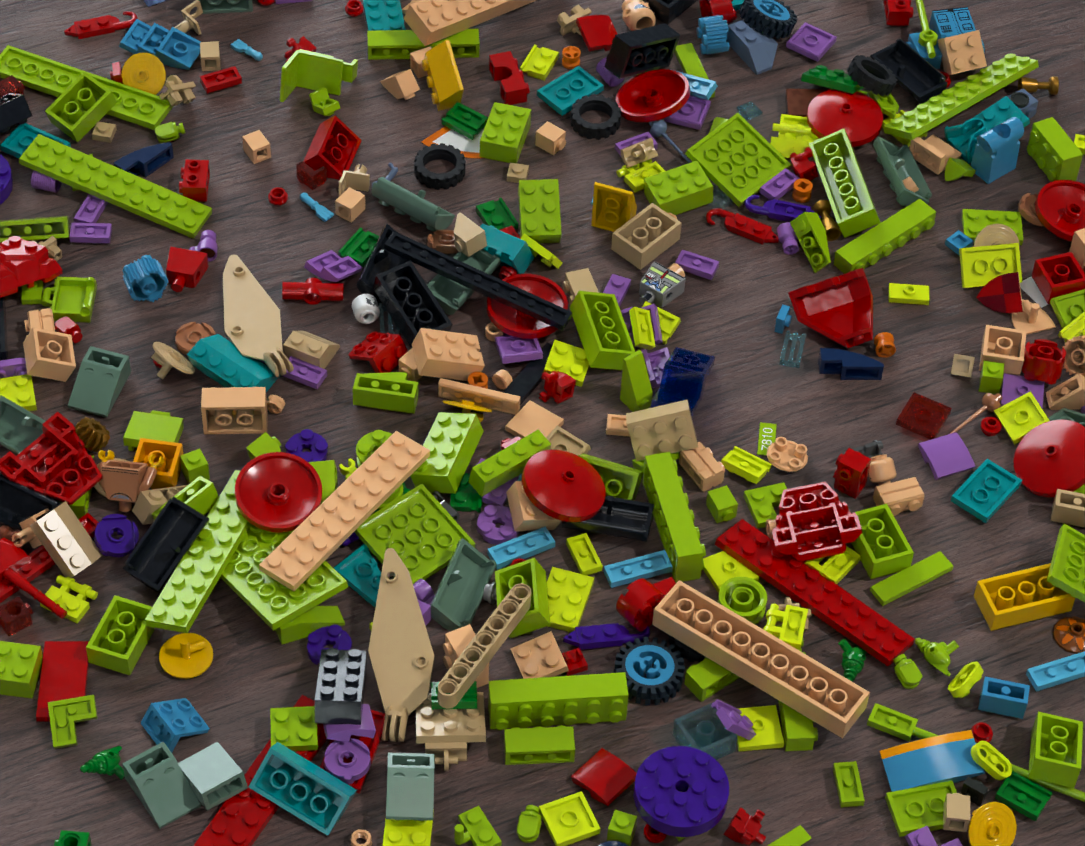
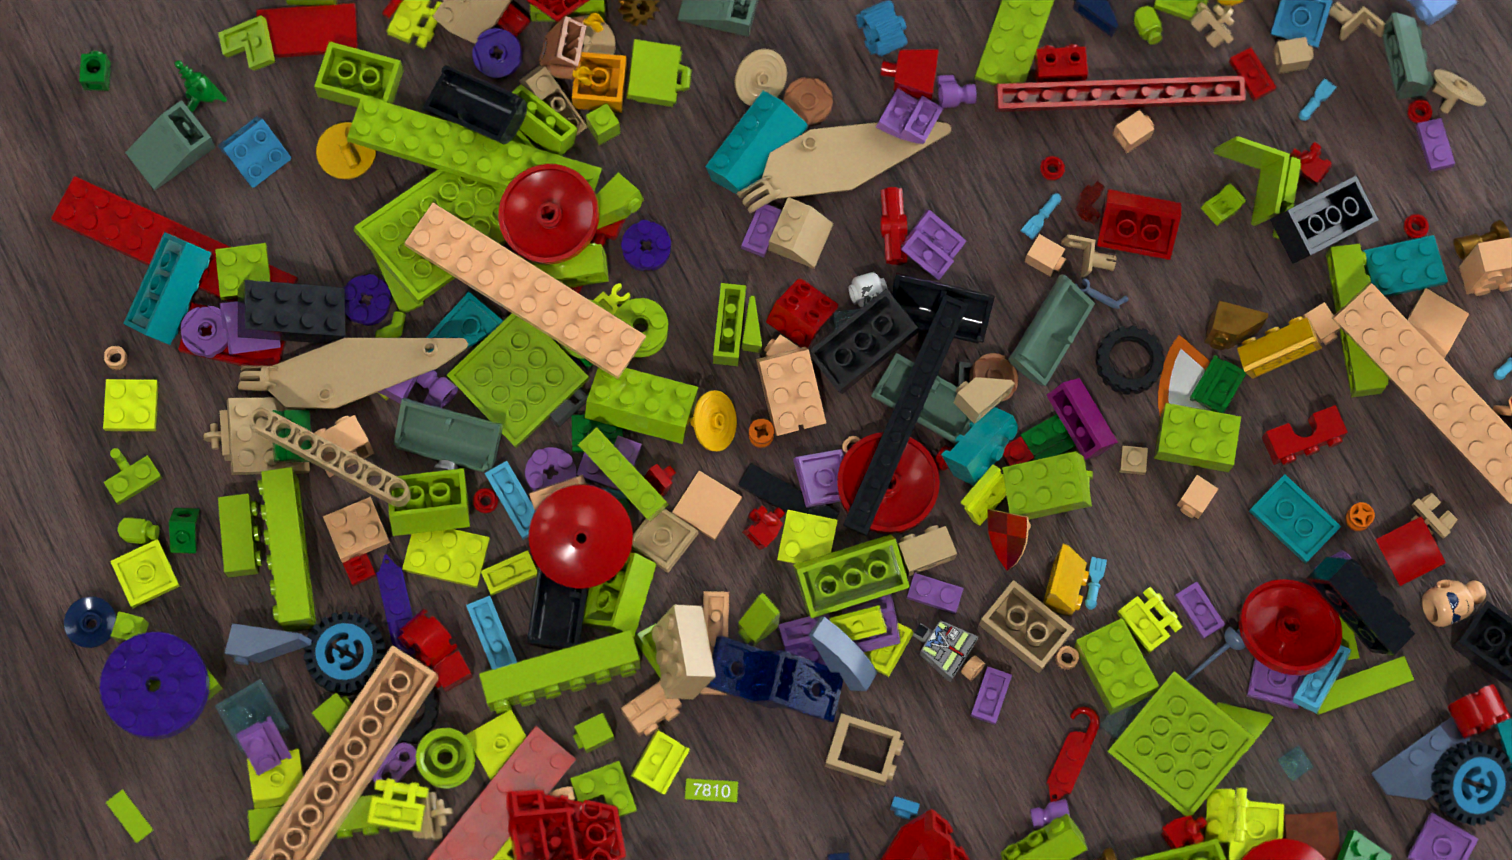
camera: 85 degrees right, 25 degrees up
brick [178,742,248,810] -> none
light nougat brick [201,387,268,434] -> none
light nougat axle [267,394,285,414] -> none
green plate [338,227,379,267] -> none
light nougat slope [380,69,420,100] -> none
sand green slope [386,752,434,821] -> none
light nougat tile [438,378,520,415] -> none
light nougat axle [492,369,513,390] -> none
neon yellow plate [520,44,559,81] -> none
black tyre [570,94,621,140] -> none
red slope [571,748,637,806] -> none
tan hips [620,138,658,168] -> none
dark azure brick [696,15,730,55] -> none
red piece [724,807,766,846] -> none
dark purple plate [744,195,821,222] -> none
medium lavender plate [760,168,800,200] -> none
light nougat dish [766,437,808,472] -> none
clear light blue tile [779,330,806,368] -> none
orange wheel [792,178,813,203] -> none
none -> green bracket [169,508,200,553]
none -> sand blue slope [225,623,312,665]
none -> lime arm [375,311,406,338]
none -> sand blue slope [809,617,878,691]
none -> tan window [825,713,904,786]
none -> medium lavender slope [876,88,943,144]
none -> shield [987,509,1031,571]
none -> red brick [994,76,1245,112]
none -> magenta brick [1046,378,1118,460]
none -> pearl gold slope [1204,301,1269,350]
none -> black brick [1270,176,1379,264]

